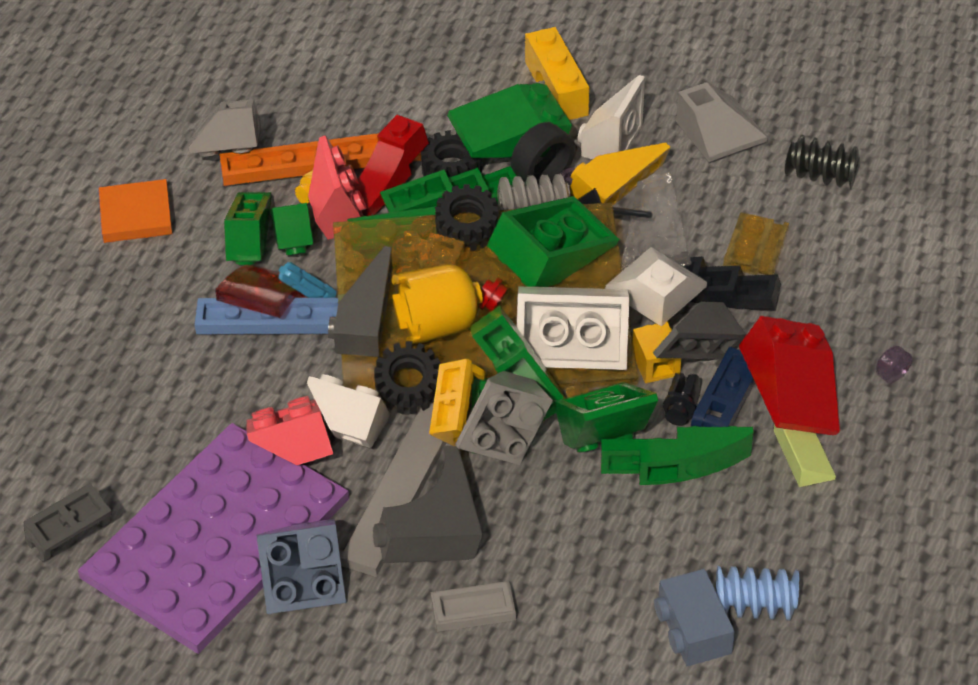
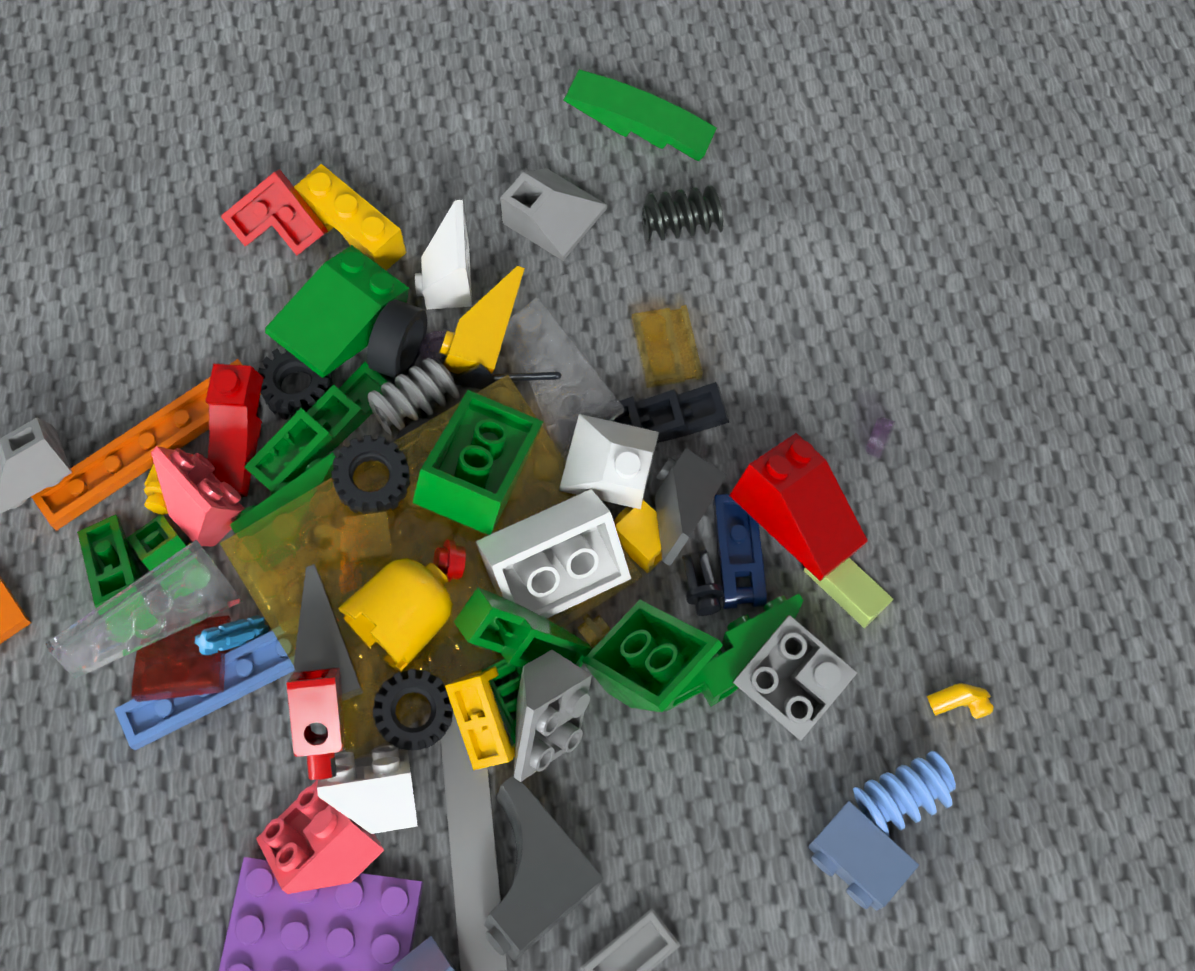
camera: 30 degrees left, 20 degrees up
none -> clear wing [45,539,243,679]
none -> plate [220,169,328,256]
none -> torso [286,667,345,780]
none -> green slope [563,69,717,161]
none -> light grey slope [732,615,857,741]
none -> yellow arm [927,683,994,719]

